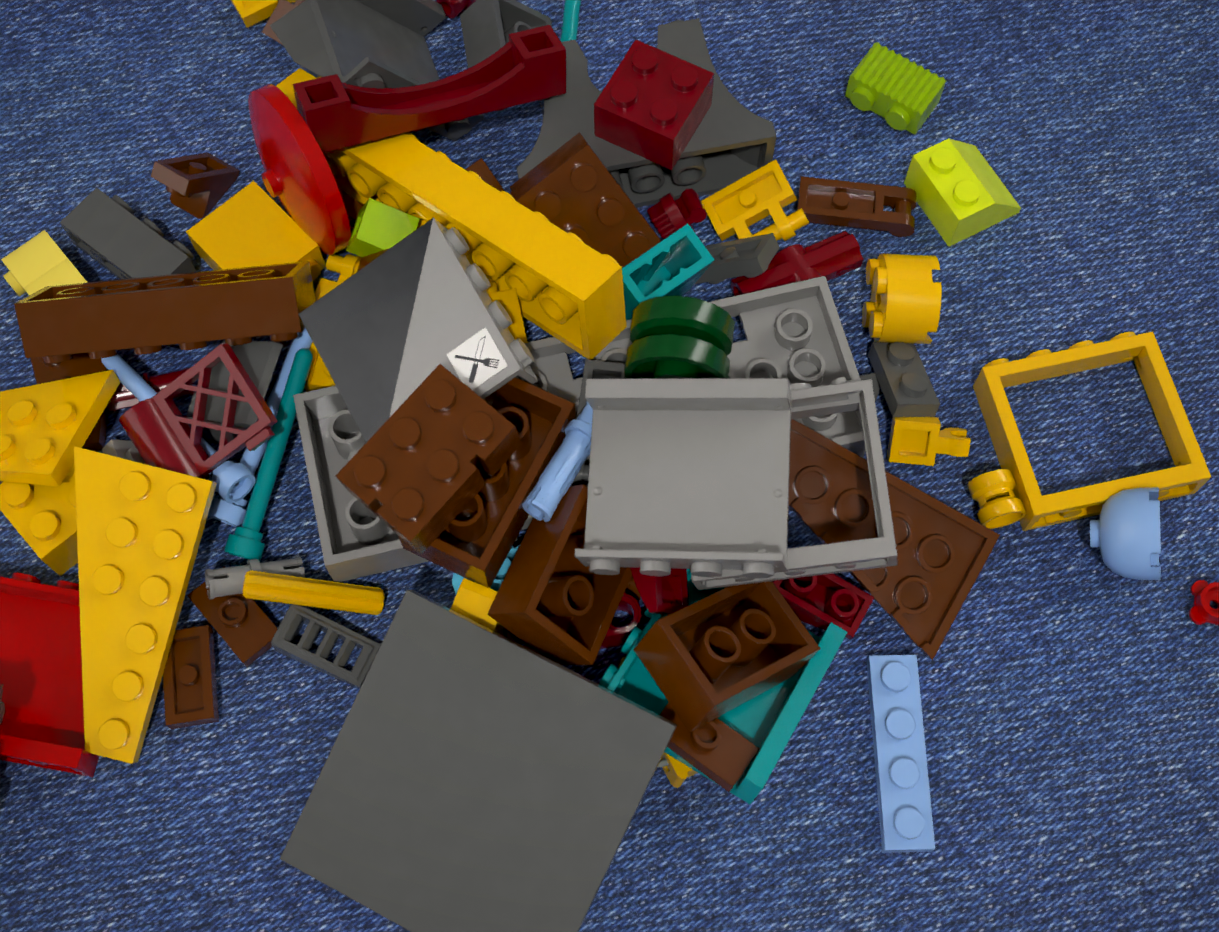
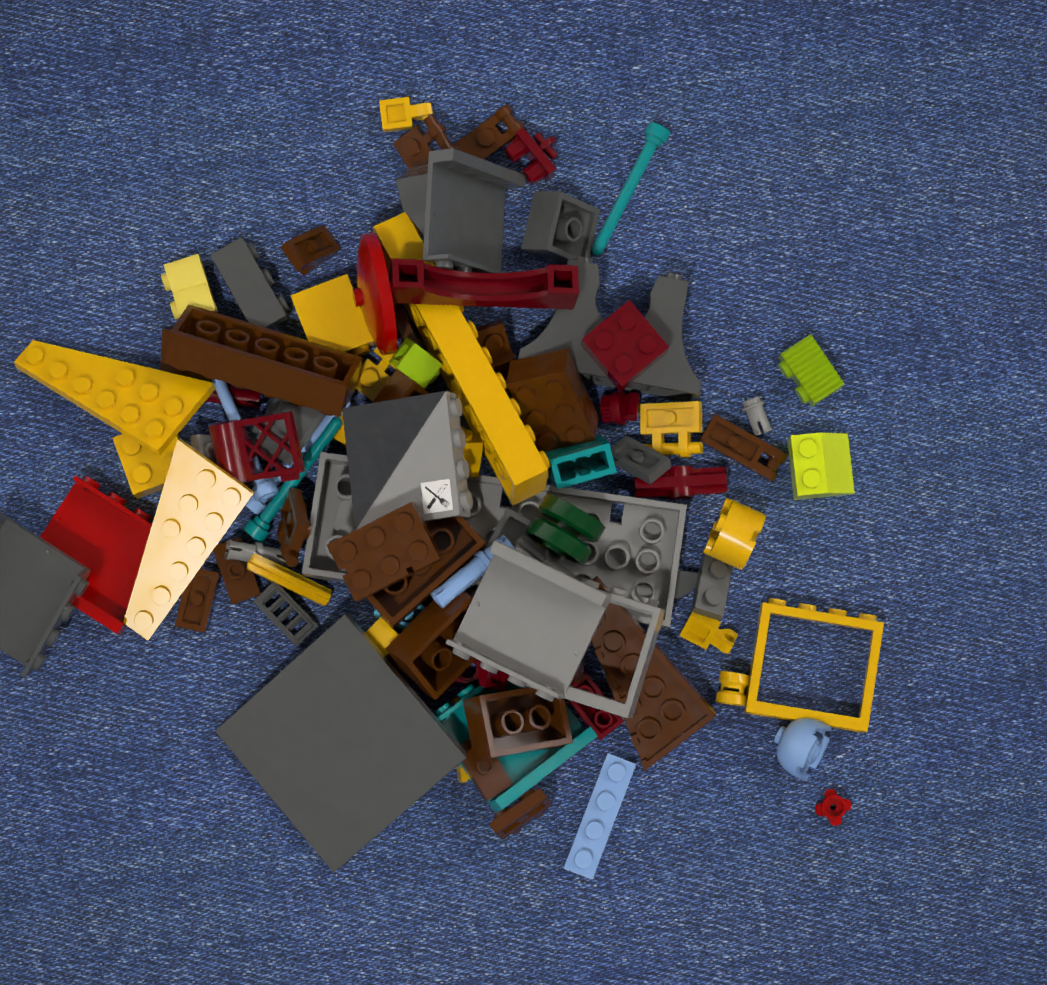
camera: 15 degrees right, 15 degrees up
none -> reddish brown plate [277,488,311,567]
none -> reddish brown plate [489,788,553,840]
none -> light grey pin [742,396,773,436]

